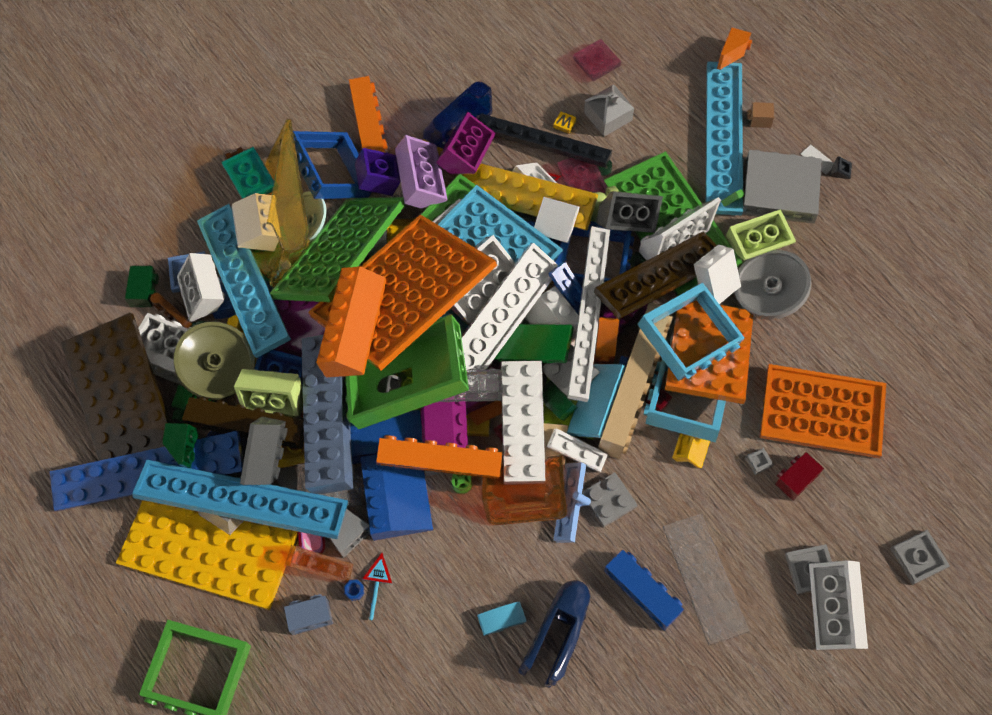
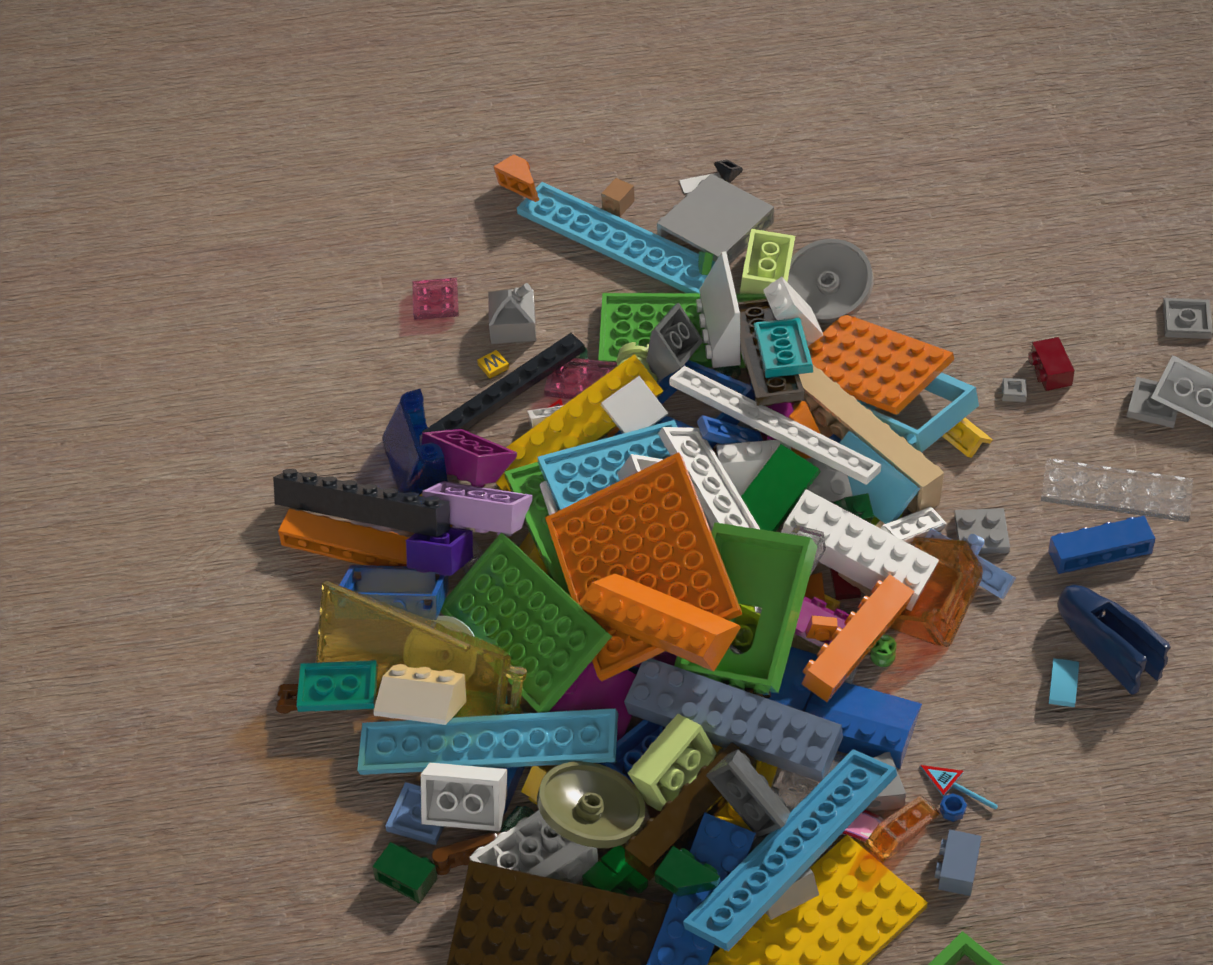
camera: 60 degrees left, 15 degrees down
medium azure window [637,283,745,381] -> none
orange plate [760,364,886,459] -> none
none -> black brick [273,469,450,537]
none -> teal tile [754,318,813,378]
none -> orange plate [806,615,838,641]

